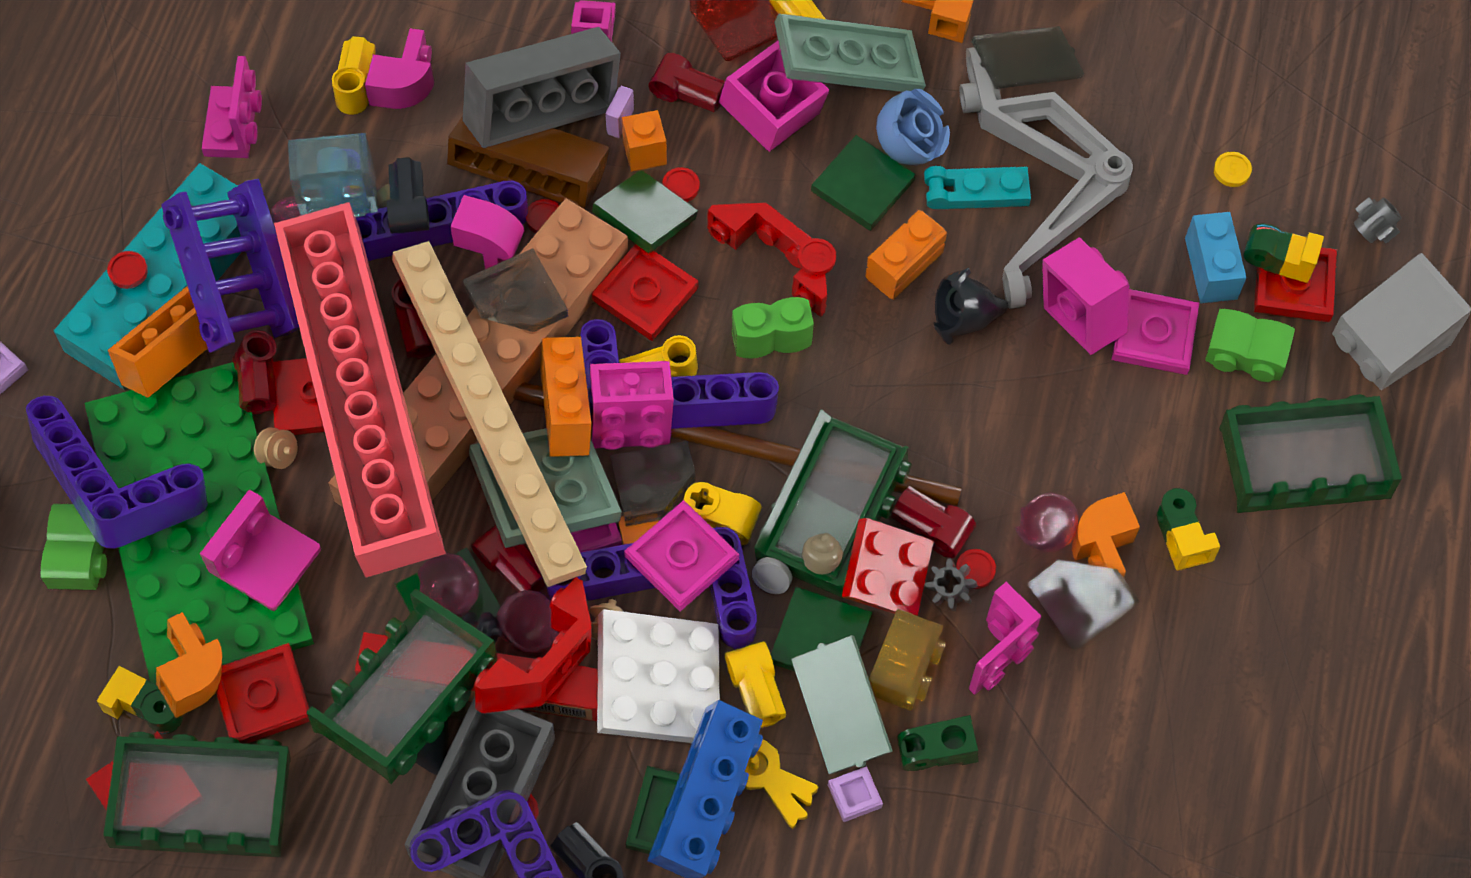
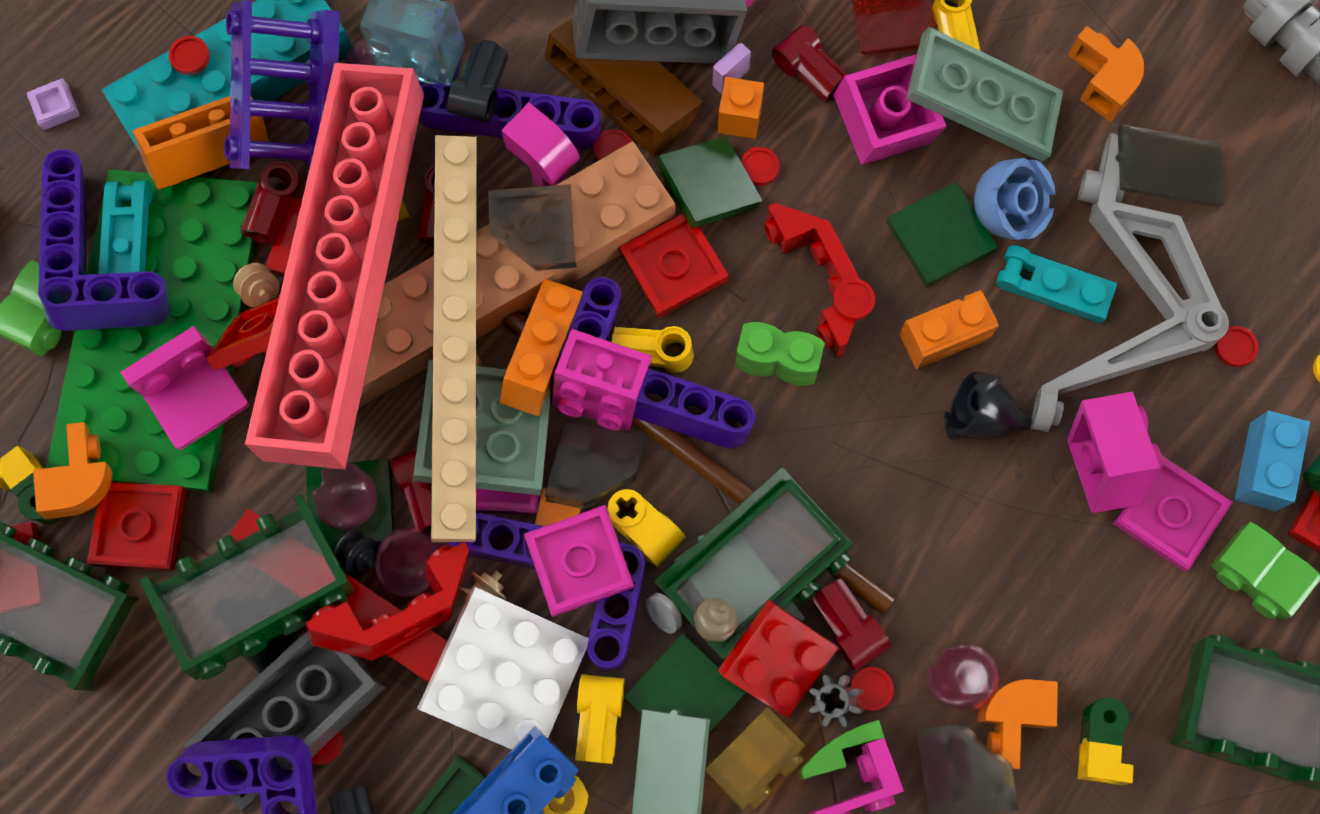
camera: 30 degrees right, 10 degrees up
none -> teal plate [98,180,152,274]
none -> red plate [206,297,279,371]
none -> bright green slope [798,720,884,780]
none -> red piece [1215,326,1259,367]

